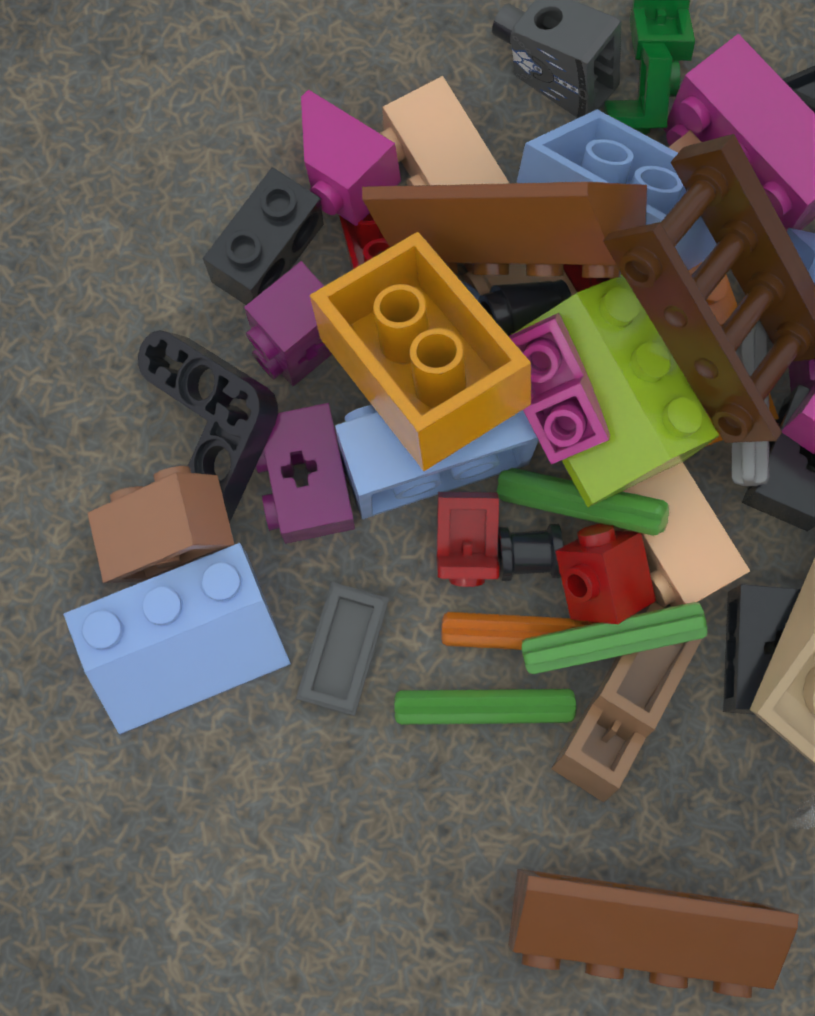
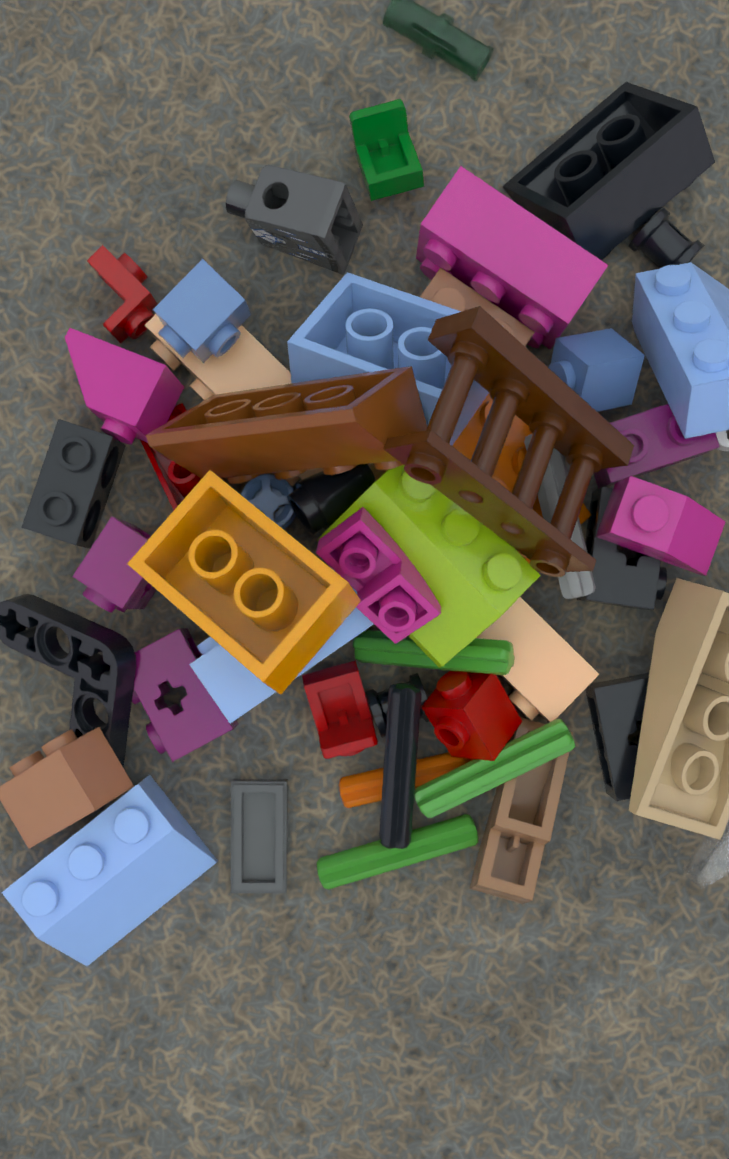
camera: 10 degrees left, 10 degrees up
dark orange slope [508,869,799,998] -> none
green bracket [604,43,680,135] -> none
none -> red bracket [87,245,158,344]
none -> medium blue brick [153,259,251,363]
none -> black axle [379,683,422,849]

